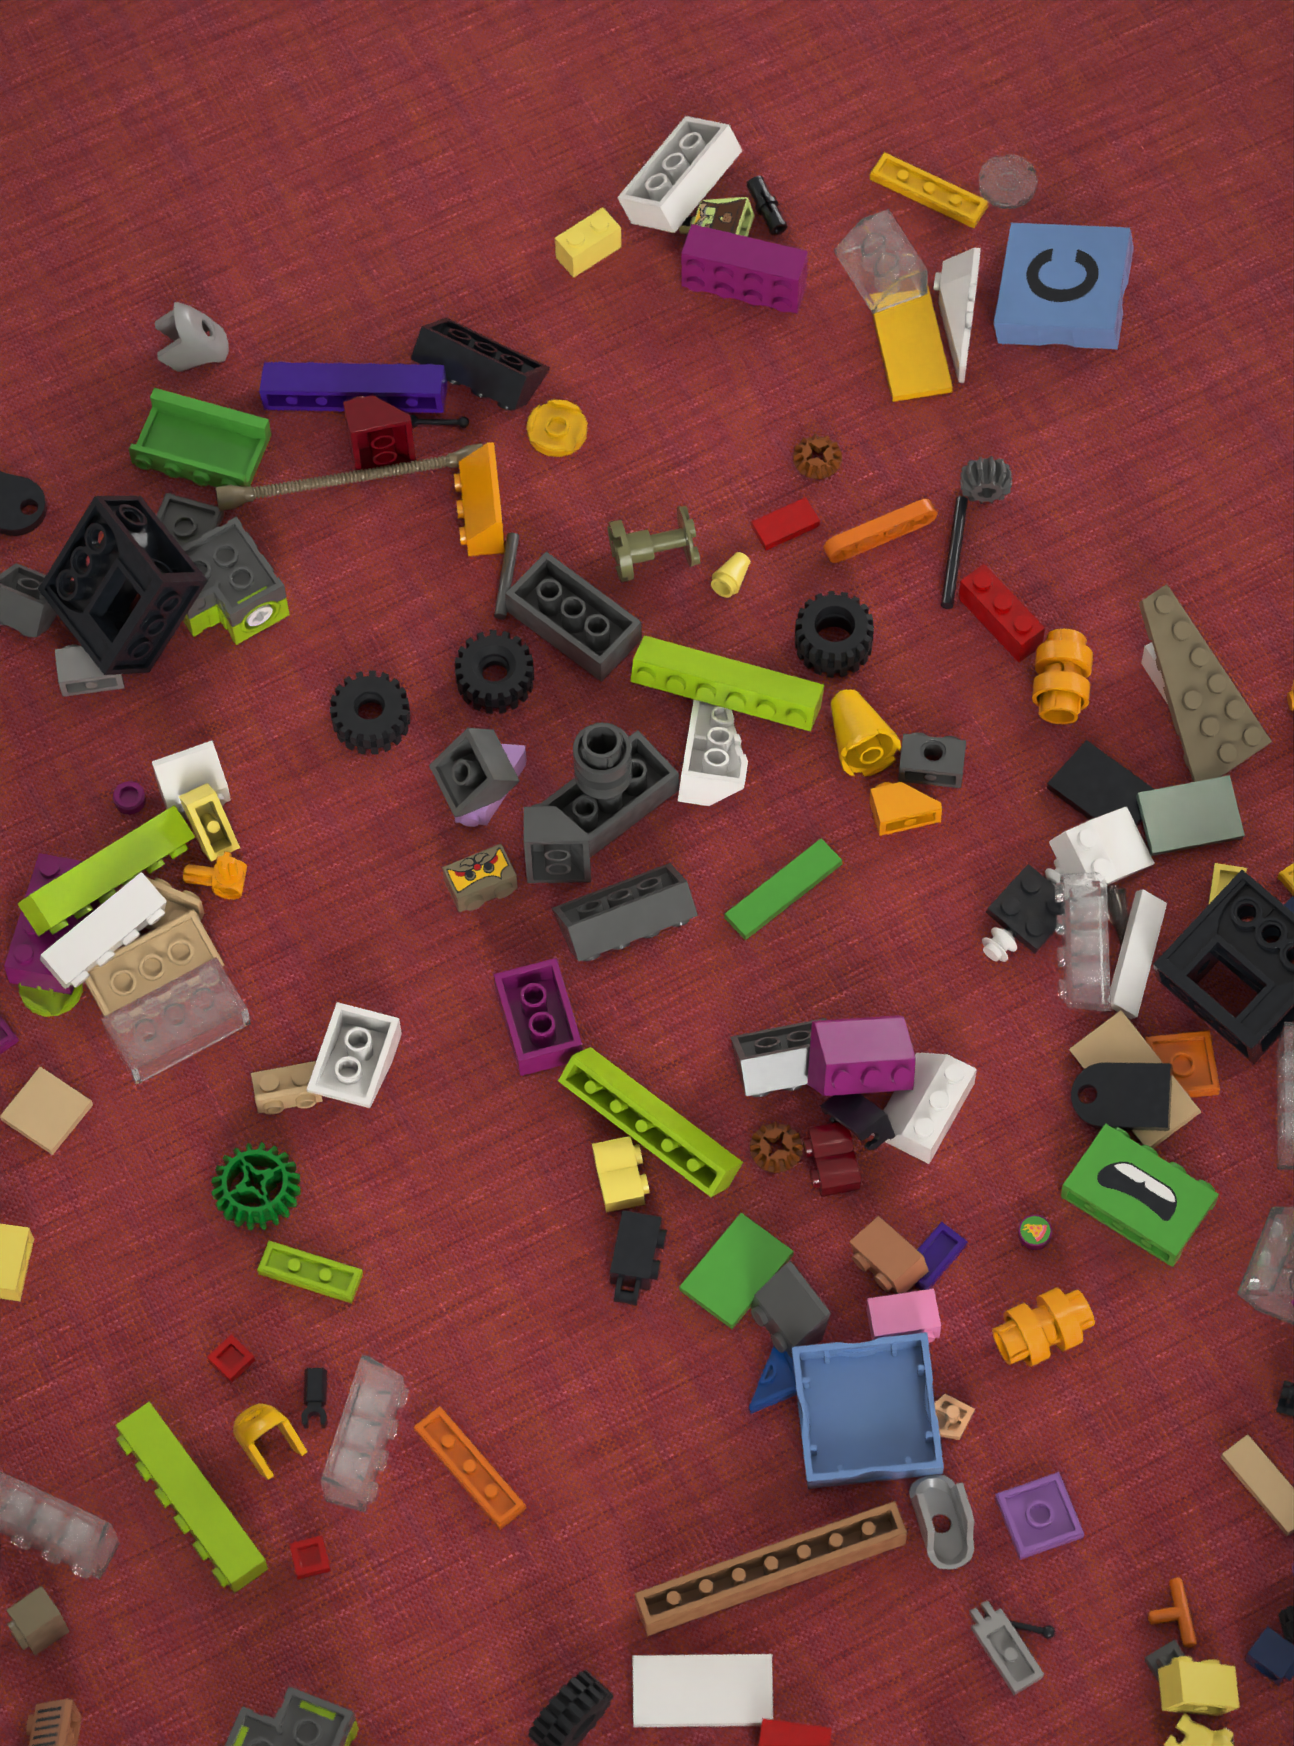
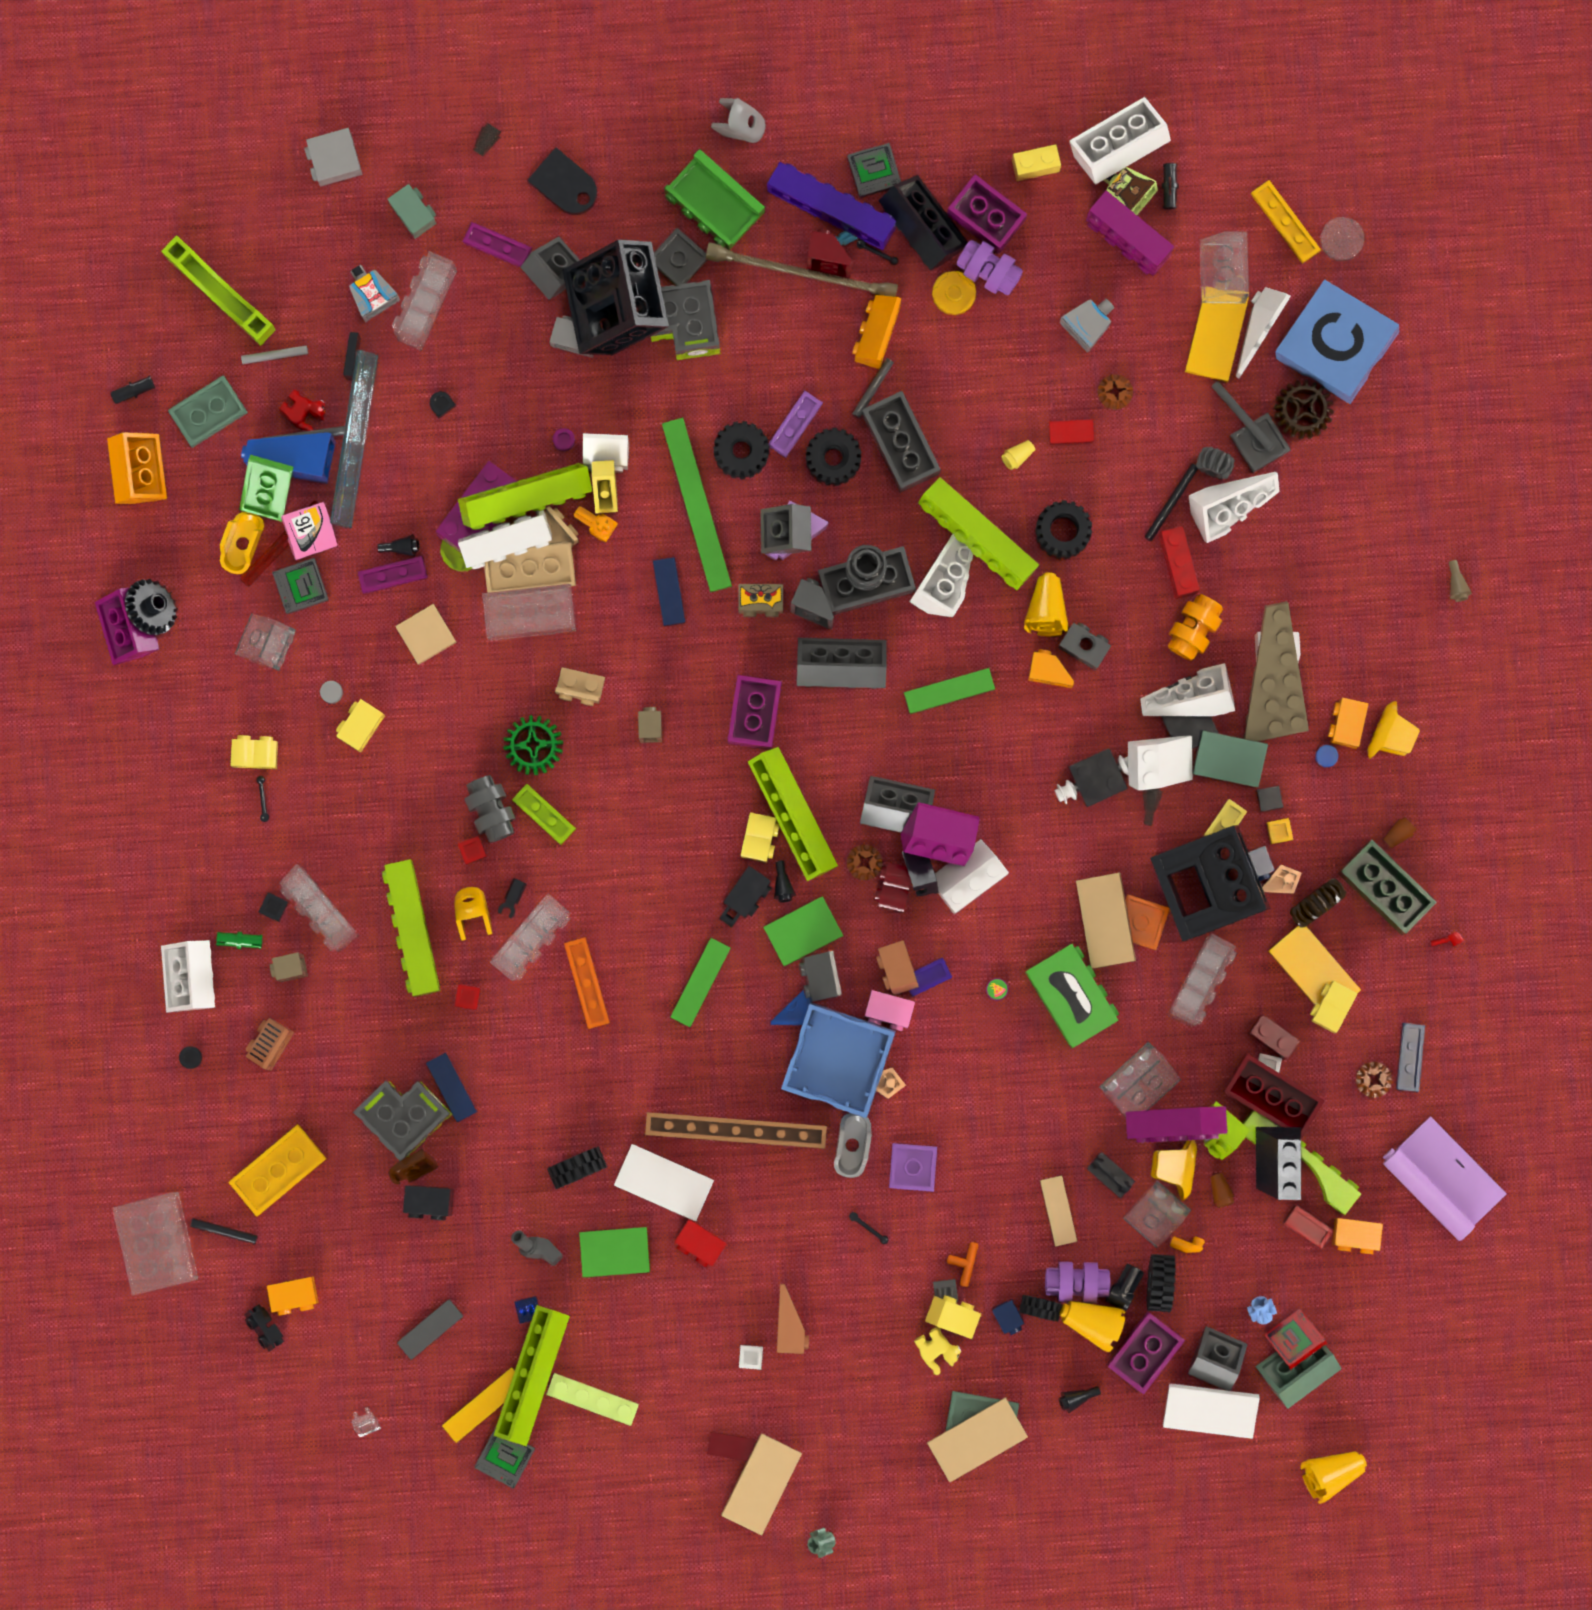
camera: 20 degrees right, 20 degrees up
white slope [307,1002,402,1108] -> none
olive piece [607,506,700,583] -> none
orange beam [823,499,938,563] -> none
light grey hinge [969,1600,1044,1695] -> none
light orange piece [992,1287,1095,1367] -> none
clear slope [1055,872,1111,1011] -> none
black tile [1071,1062,1173,1131] -> none
white tile [1106,889,1167,1019] -> none
none -> dark blue tile [426,1053,477,1123]
none -> dark grey piece [464,775,516,843]
none -> dark tan brick [638,707,663,743]
none -> dark blue tile [653,557,686,627]
none -> bright green tile [662,418,732,593]
none -> bright green tile [670,938,731,1027]
none -> medium lavender tile [768,390,823,458]
none -> black cone [774,860,796,903]
none -> dark grey tile [847,143,901,198]
none -> magenta brick [947,175,1027,254]
none -> medium lavender piece [957,240,1023,295]
none -> light grey torso [1059,299,1114,353]
none -> white wedge [1141,663,1235,716]
none -> white wedge [1189,472,1280,543]
none -> dark grey bar [1212,381,1275,452]
none -> dark grey tile [1230,413,1291,474]
none -> black tile [1256,786,1283,812]
none -> dark brown gear [1274,380,1334,440]

